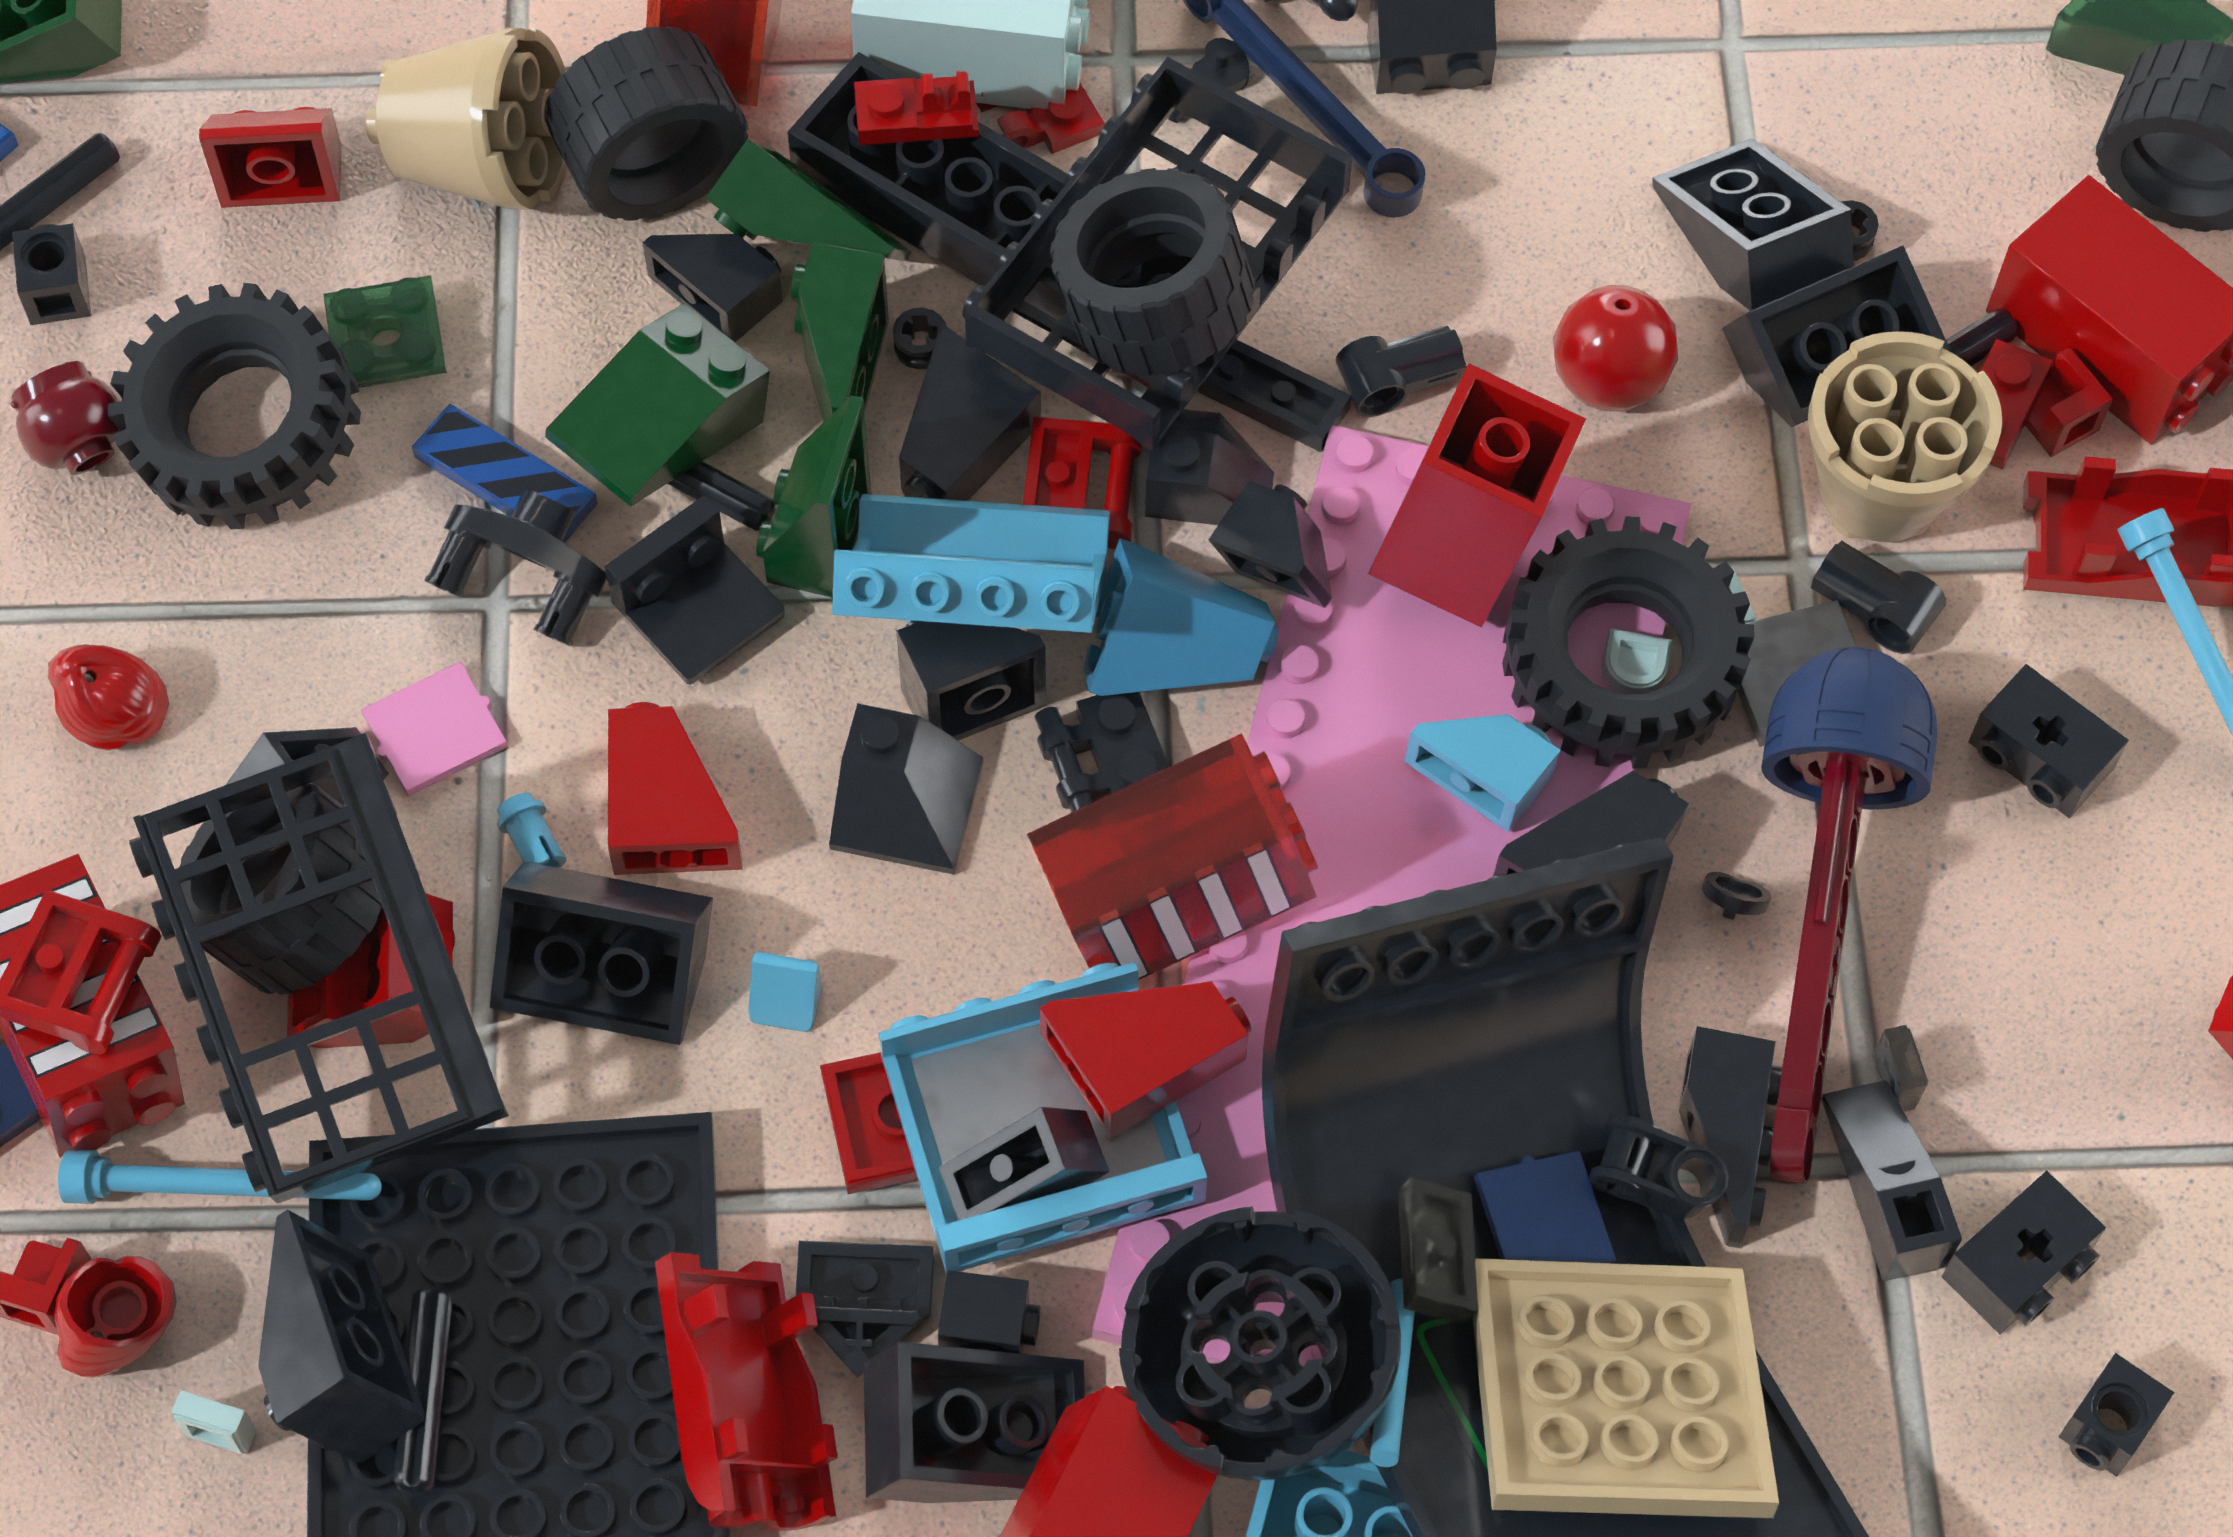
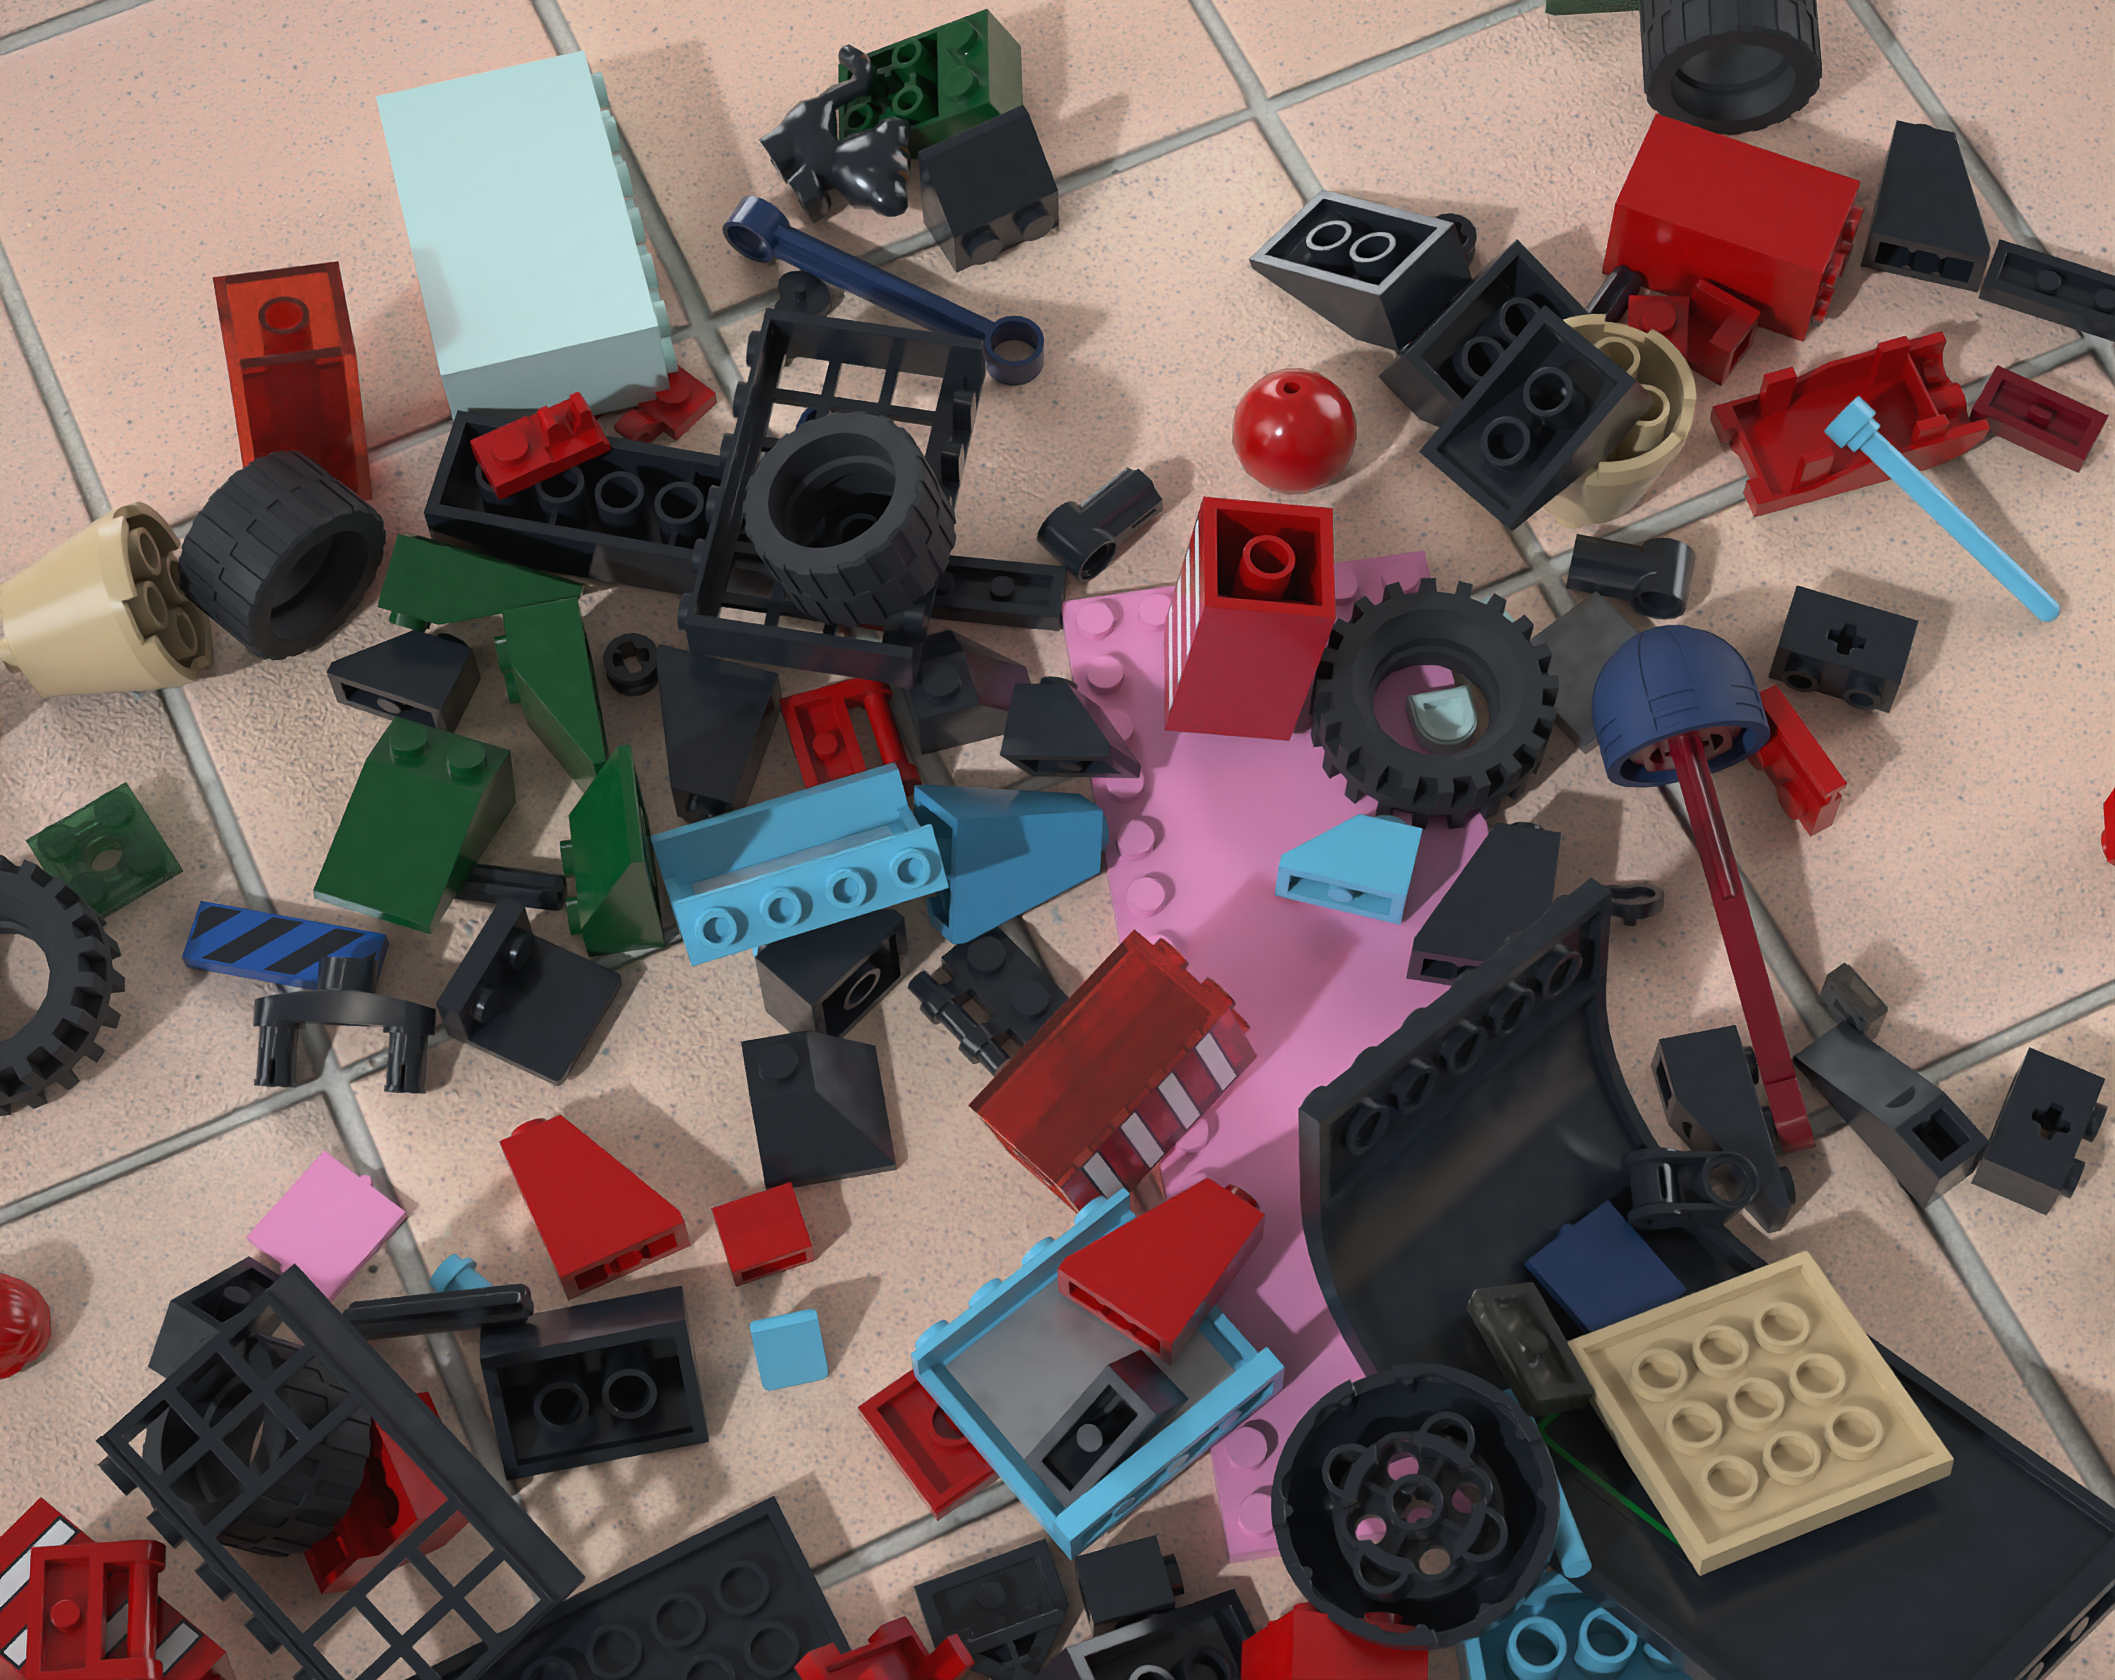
camera: 20 degrees left, 0 degrees up
none -> black axle [342,1283,534,1341]
none -> red piece [711,1182,815,1287]
none -> black slope [1419,305,1655,531]
none -> red plate [1747,684,1847,837]

